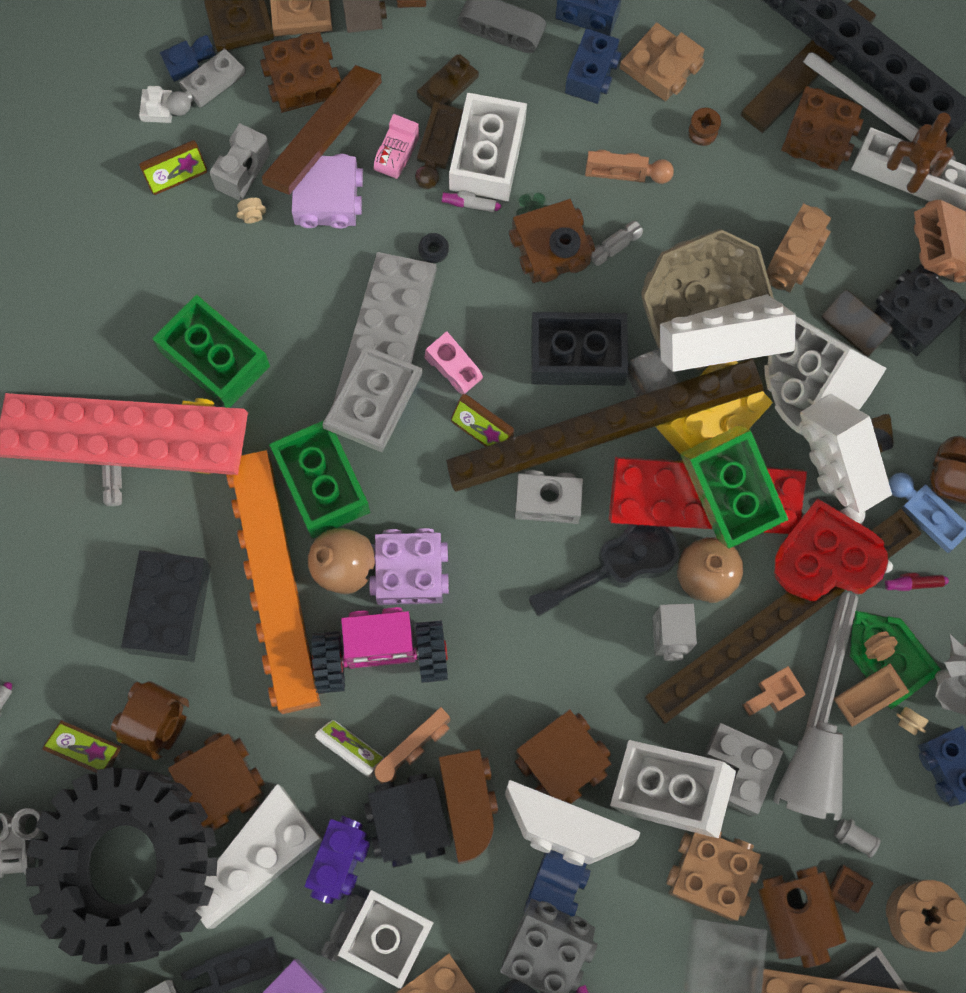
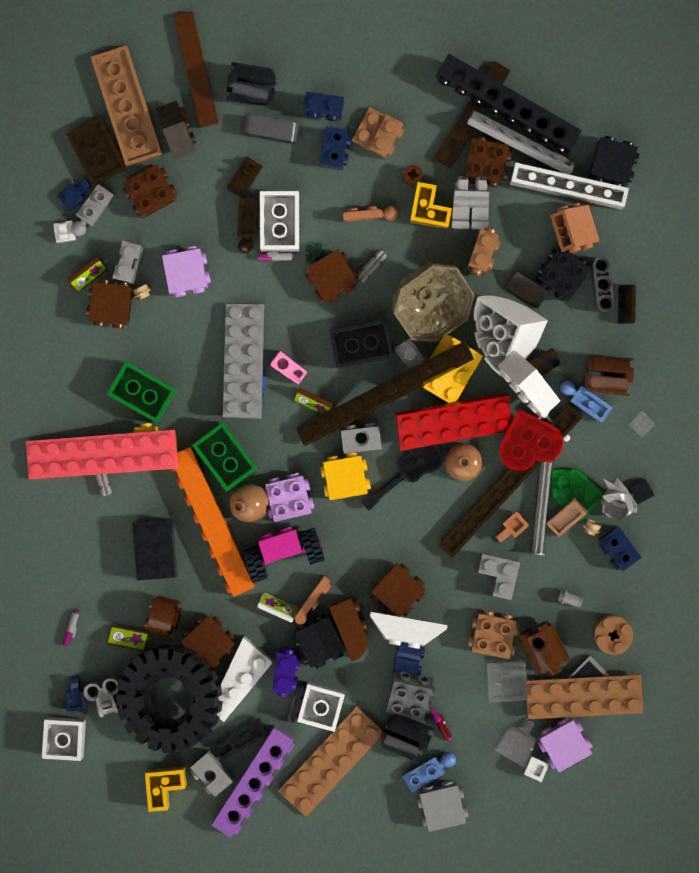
camera: 10 degrees left, 15 degrees up
reddish brown tile [262,65,382,195] -> none
light grey tile [323,345,422,452] -> none
bright pink leg [374,114,419,179] -> none
black plate [418,233,449,263] -> none
black plate [549,227,581,258] -> none
white brick [610,740,736,839] -> none
light grey brick [652,604,697,661] -> none
white wedge [660,294,796,372] -> none
green brick [680,425,789,549] -> none
light grey cone [773,720,843,820] -> none
reddish brown tile [830,865,873,913] -> none
medium nougat plate [864,631,898,661] -> none
piece [885,573,949,591] -> none
reddish brown plant [887,113,954,193] -> none
none -> reddish brown brick [86,279,134,329]
none -> yellow brick [320,453,371,500]
none -> yellow brick [410,182,452,230]
none -> light grey hips [451,176,489,229]

